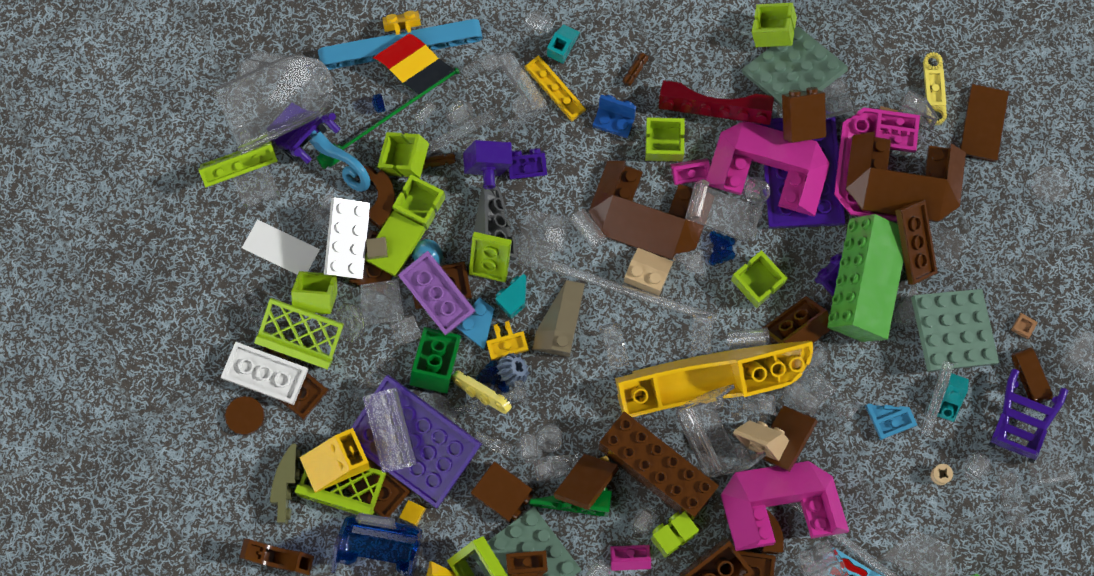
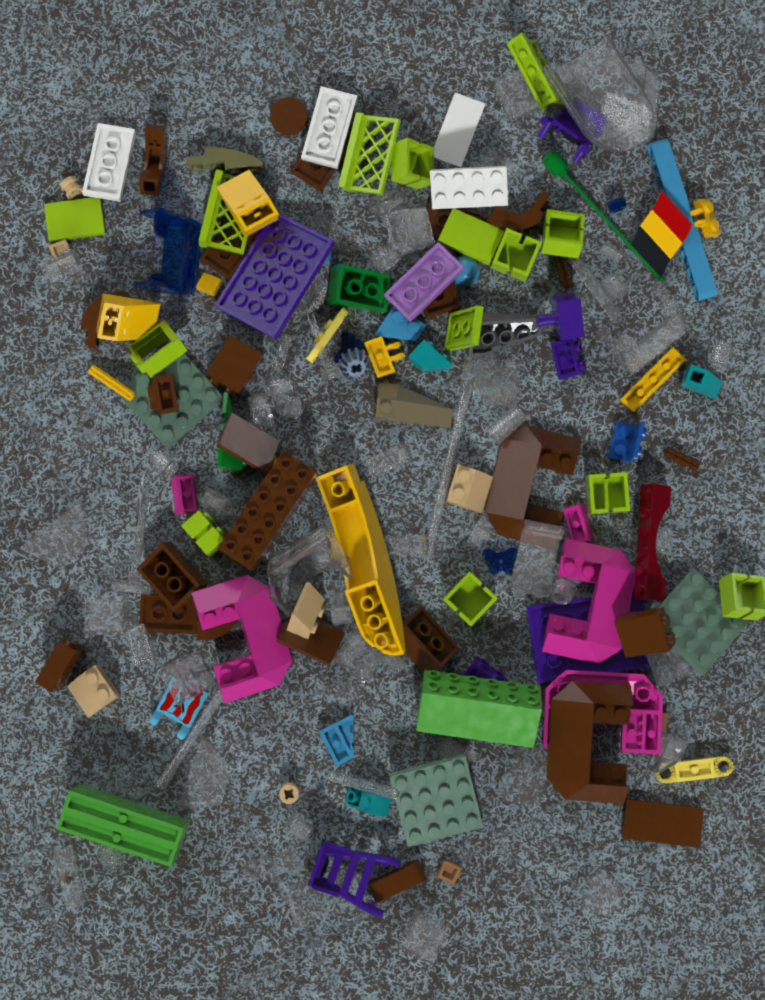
camera: 80 degrees right, 10 degrees up
dark azure plant [309,130,370,192] -> none
clear tile [355,513,396,529] -> none
clear brick [363,387,417,473] -> none
dark tan tile [366,237,388,259] -> none
clear pin [727,327,770,350] -> none
reddish brown tile [895,200,938,285] -> none

